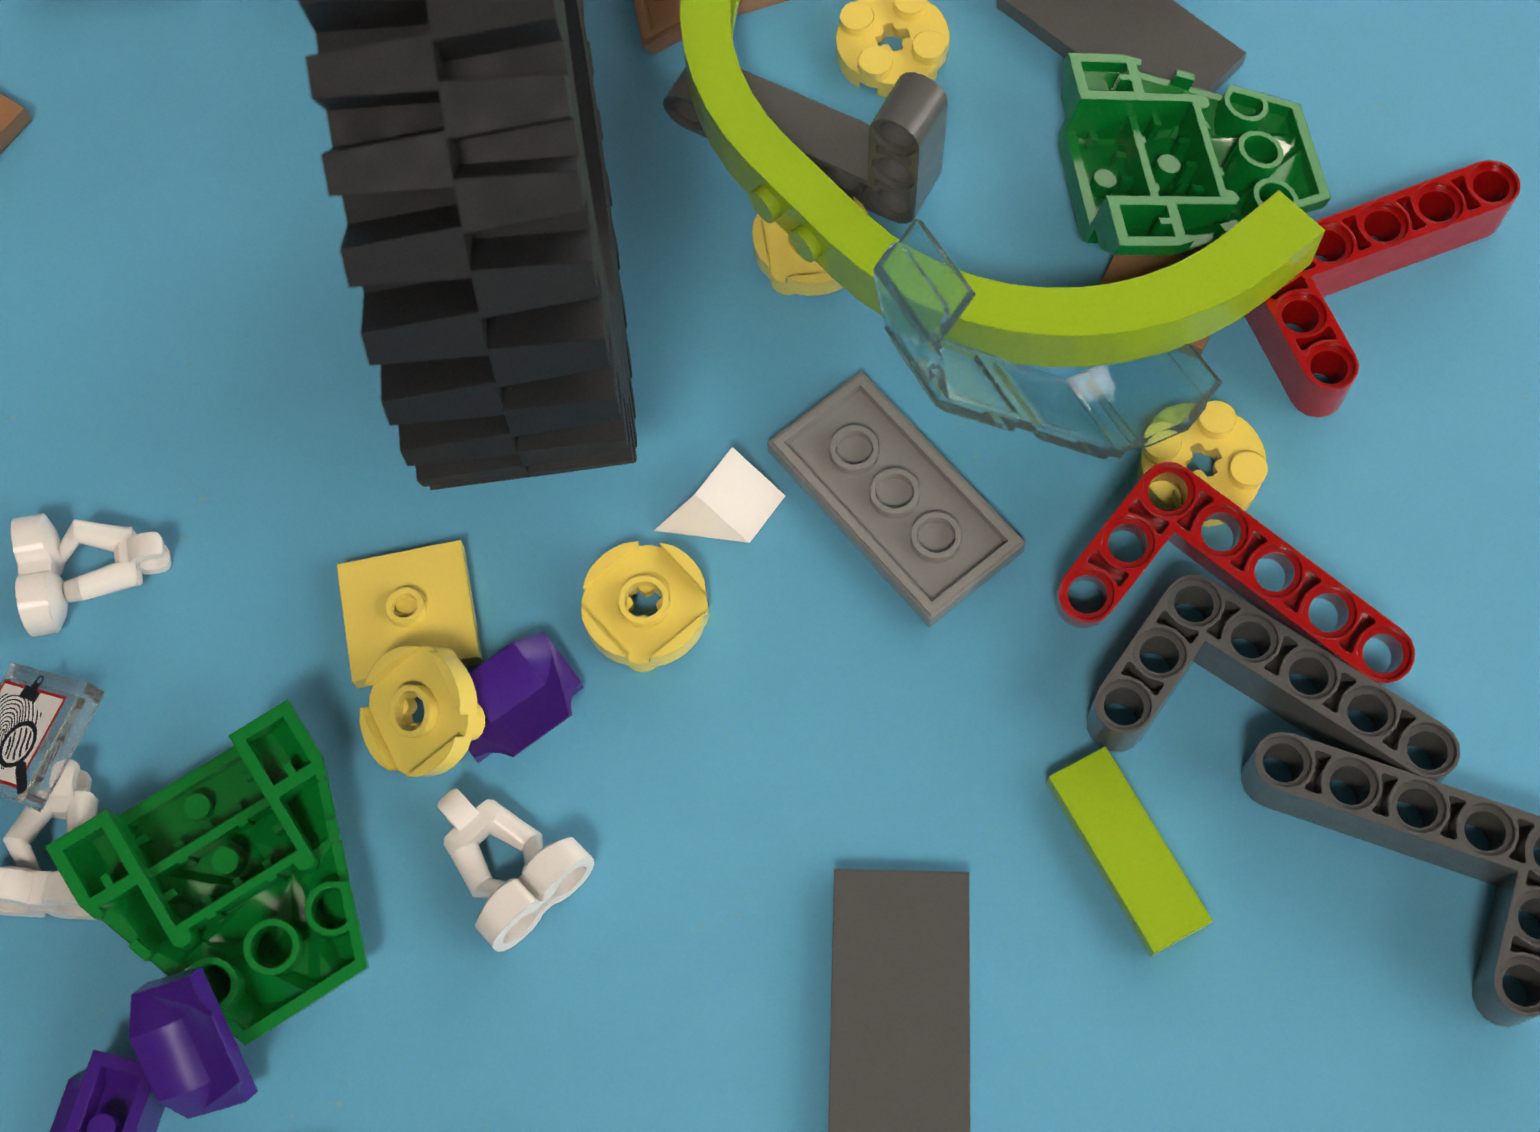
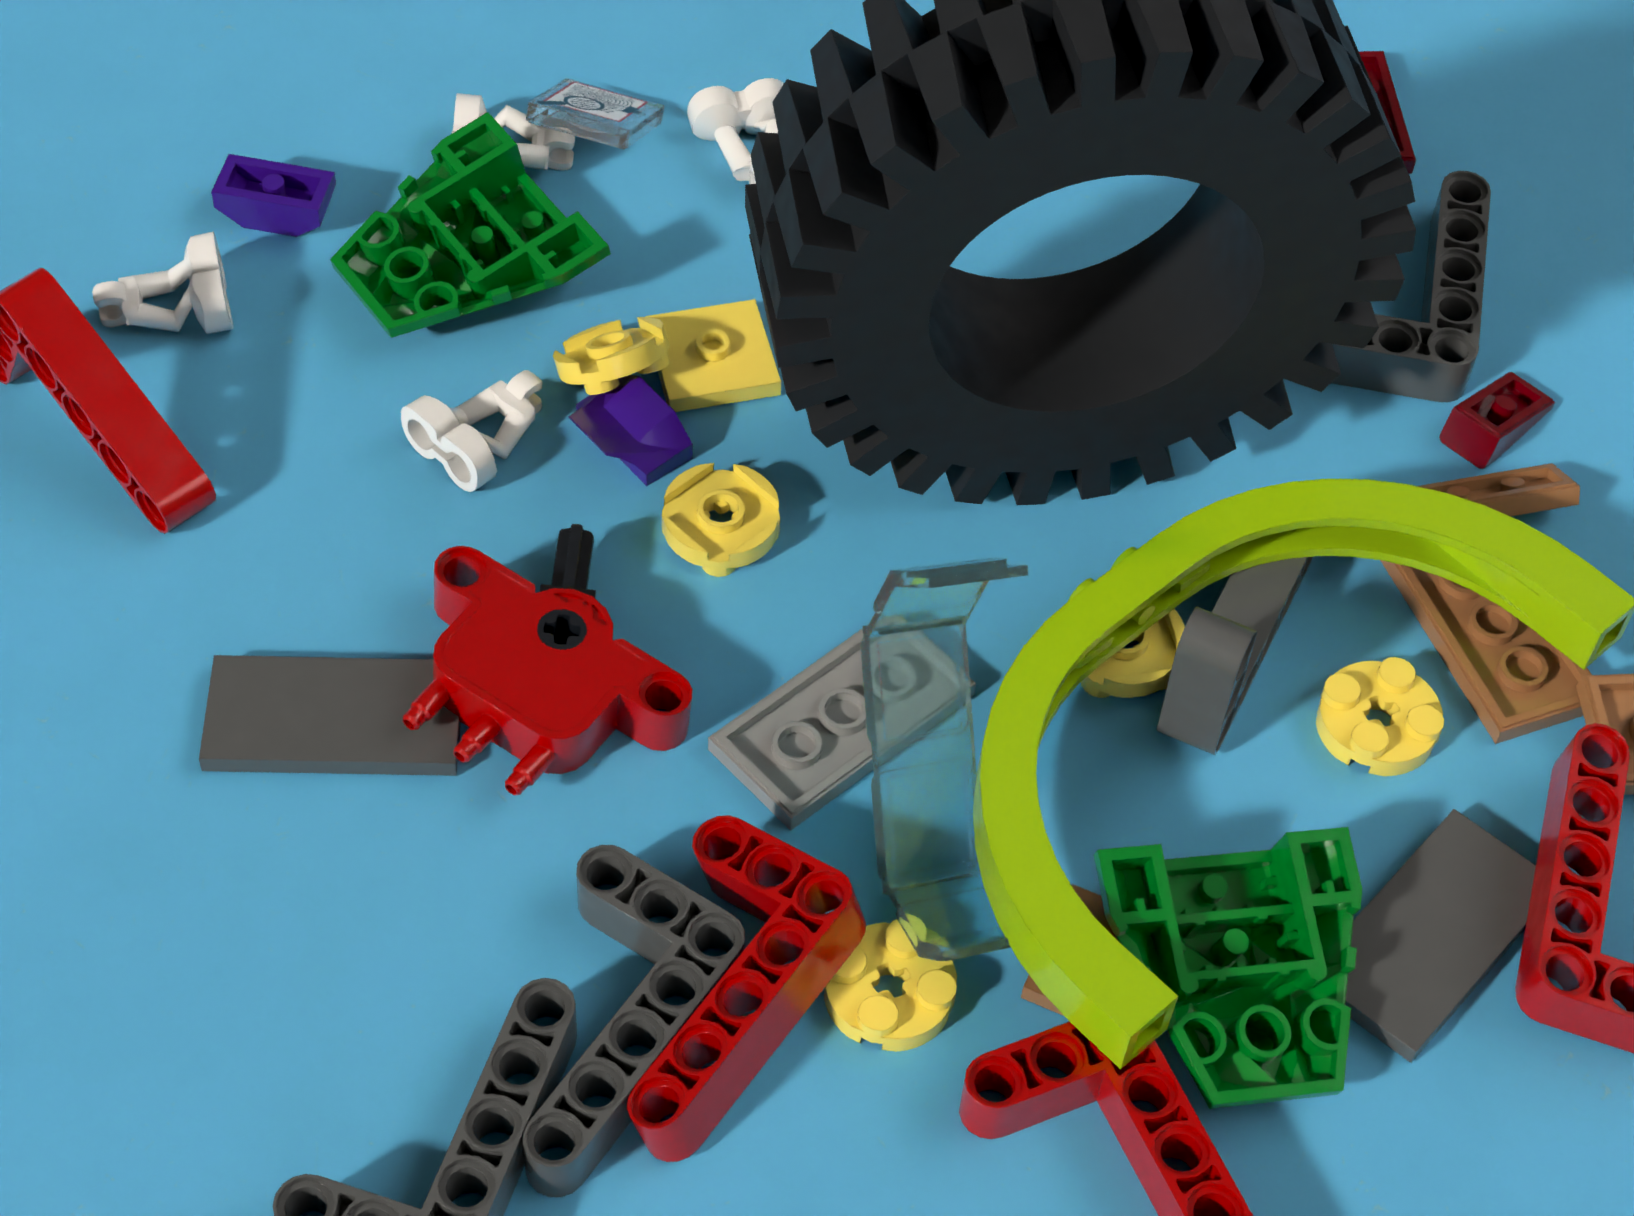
camera: 80 degrees right, 15 degrees down
dark purple slope [129,966,258,1119] -> none
white sticker [654,447,785,543] -> none
lime tile [1046,746,1213,957] -> none
none -> red piece [403,524,692,795]

